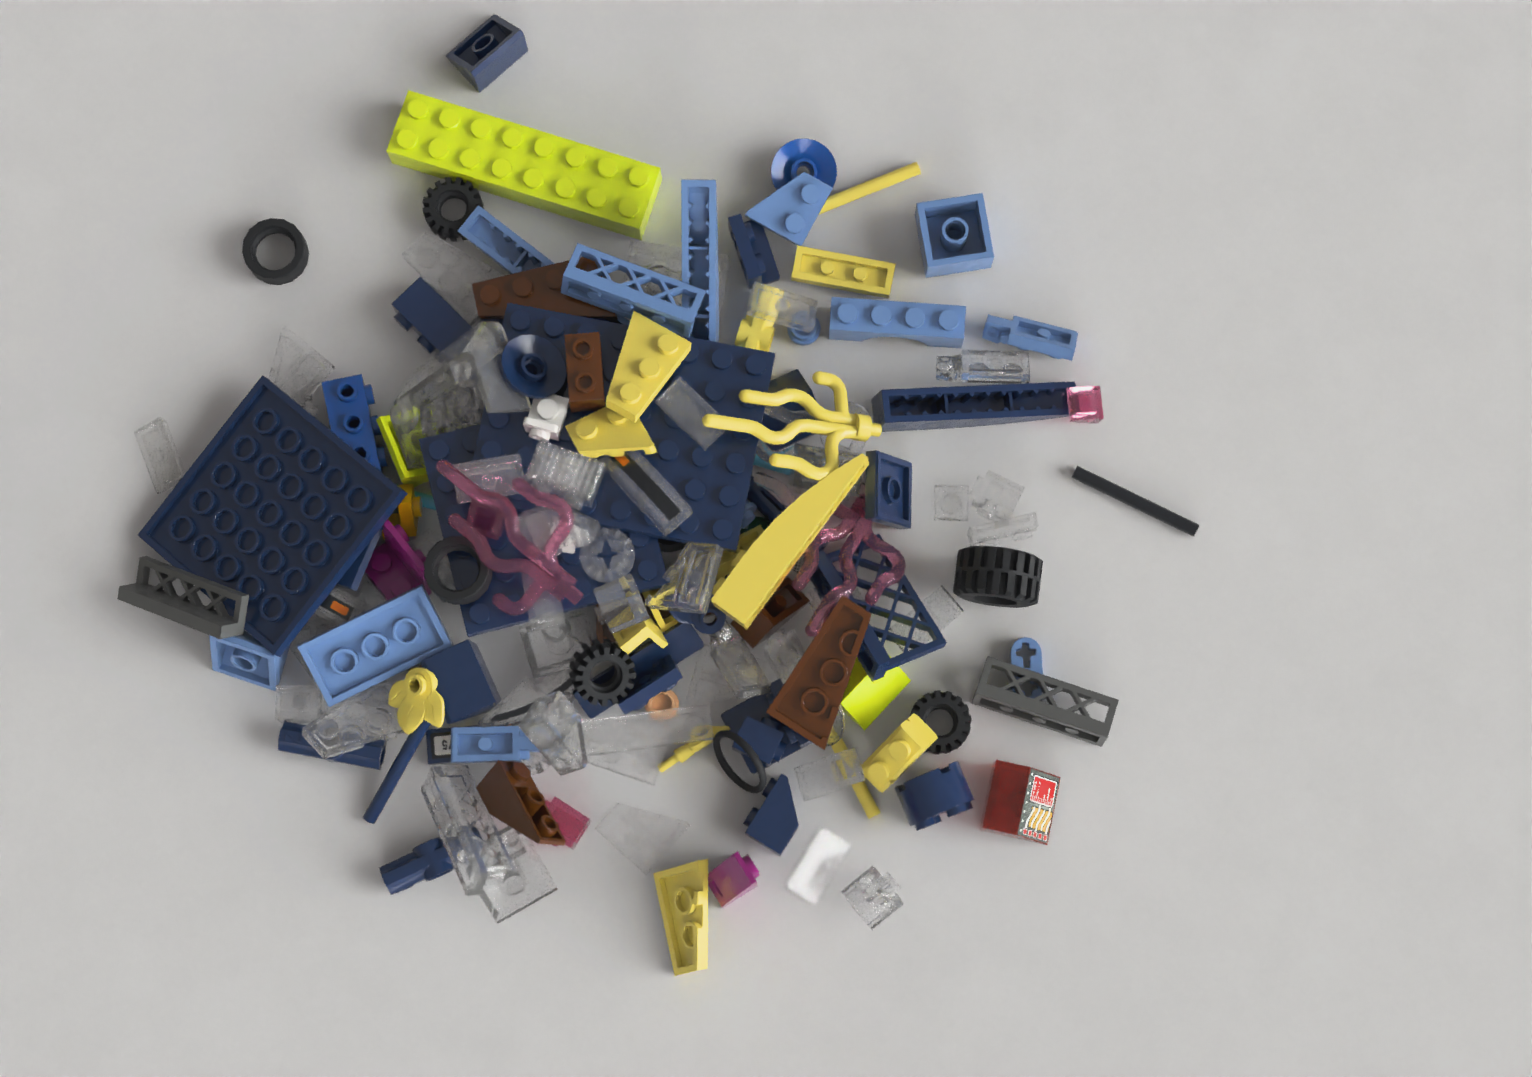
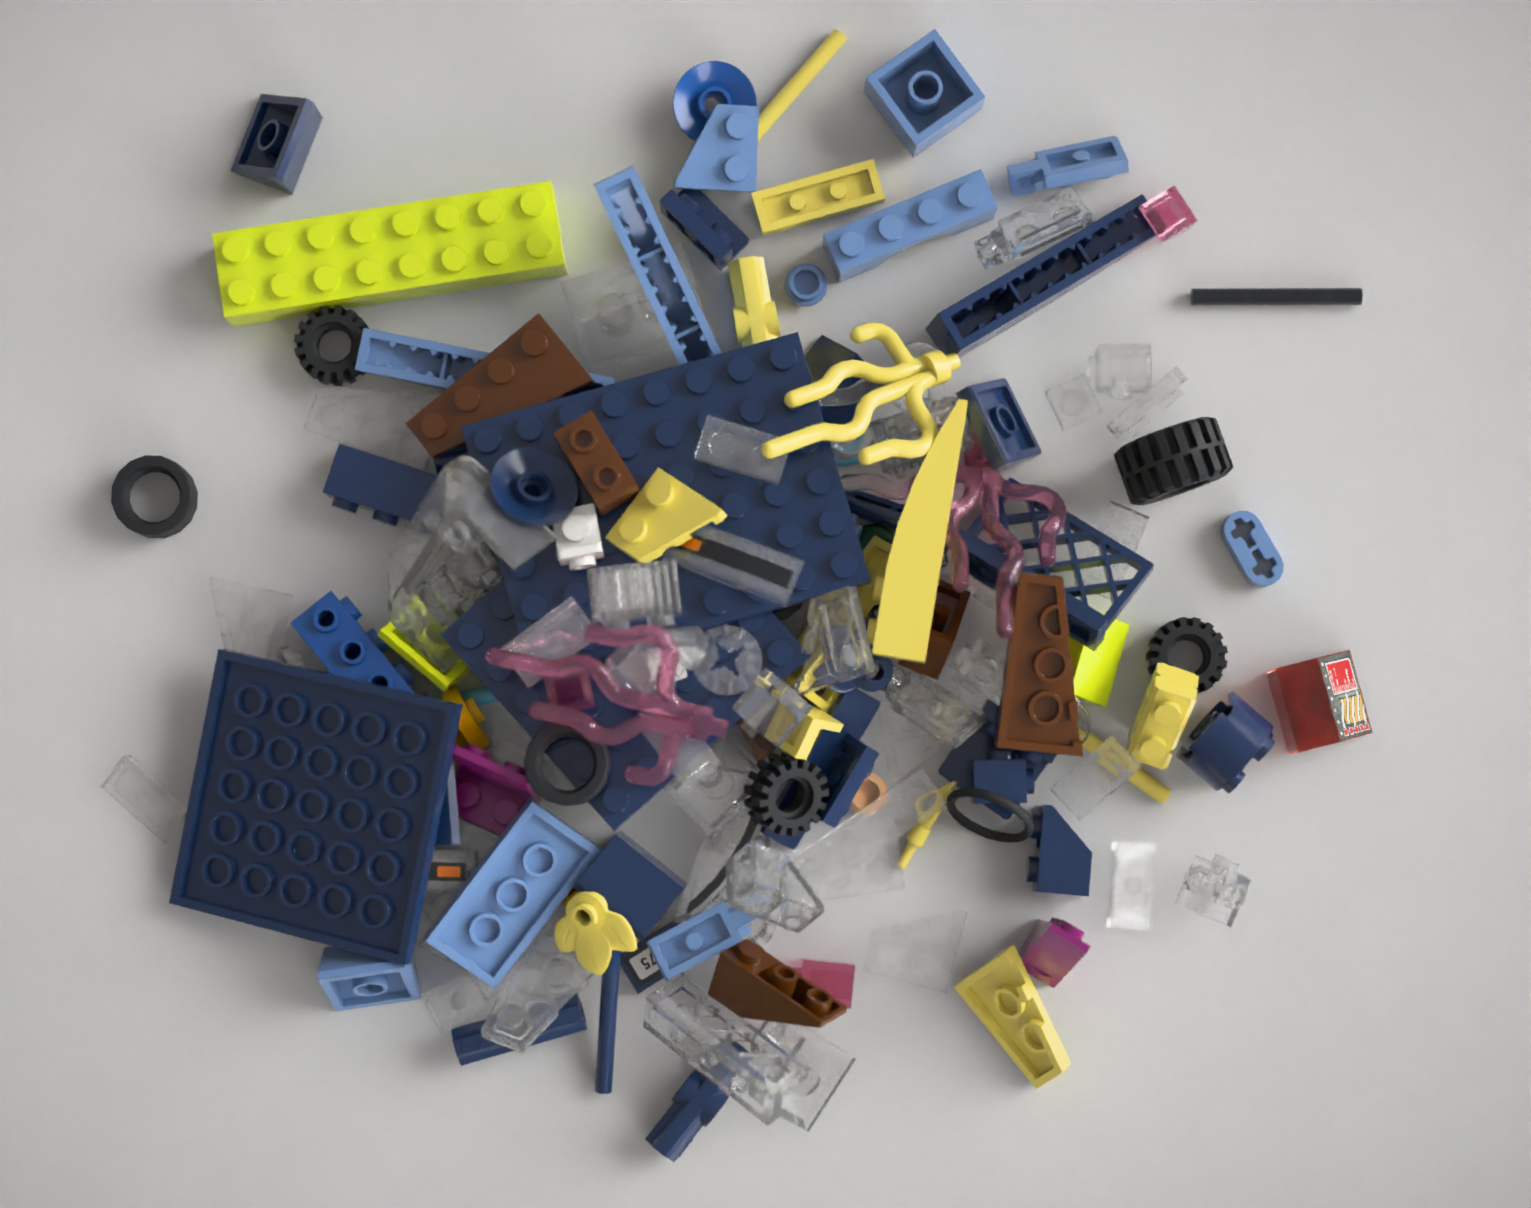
camera: 30 degrees left, 5 degrees up
dark grey fence [117,556,249,639] -> none
medium blue fence [561,243,706,338] -> none
light yellow wing [606,310,692,423] -> none
clear slope [746,282,818,333] -> none
dark grey fence [972,656,1119,747] -> none

